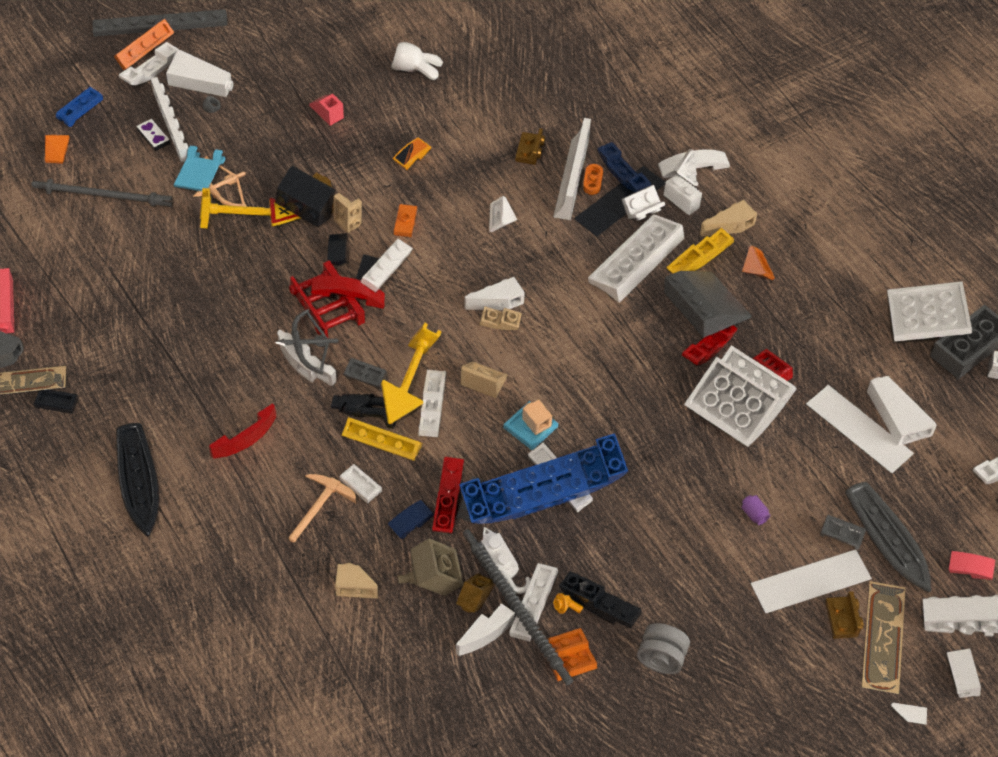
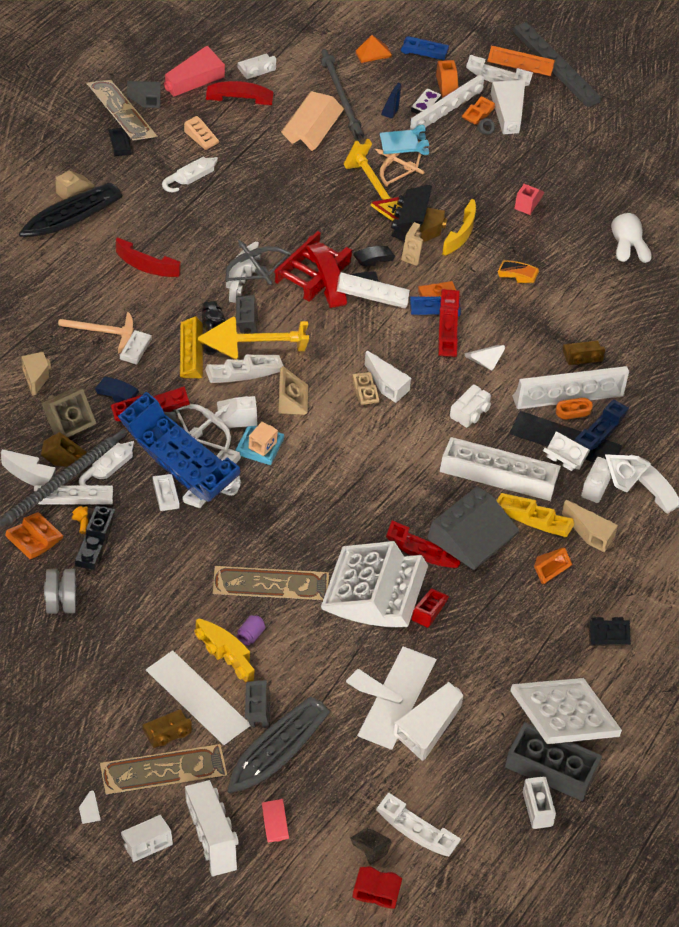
camera: 65 degrees right, 5 degrees down
none -> tan slope [56,170,94,199]
none -> white plate [153,474,179,511]
none -> white plate [162,156,218,192]
none -> white piece [174,403,231,452]
none -> light nougat slope [184,116,219,150]
none -> yellow slope [194,618,255,683]
none -> red slope [206,81,273,105]
none -> sticker [213,566,329,600]
none -> white slope [217,396,257,429]
none -> white bracket [237,53,276,79]
none -> light nougat slope [281,91,344,151]
none -> white sticker [346,669,403,703]
none -> dark blue slope [381,83,401,119]
none -> blue plate [410,297,461,316]
none -> orange slope [436,60,458,98]
none -> red slope [438,289,460,357]
none -> yellow slope [442,199,476,256]
none -> white brick [450,385,491,427]
none -> orange slope [462,96,495,125]
none -> black bracket [587,617,631,646]

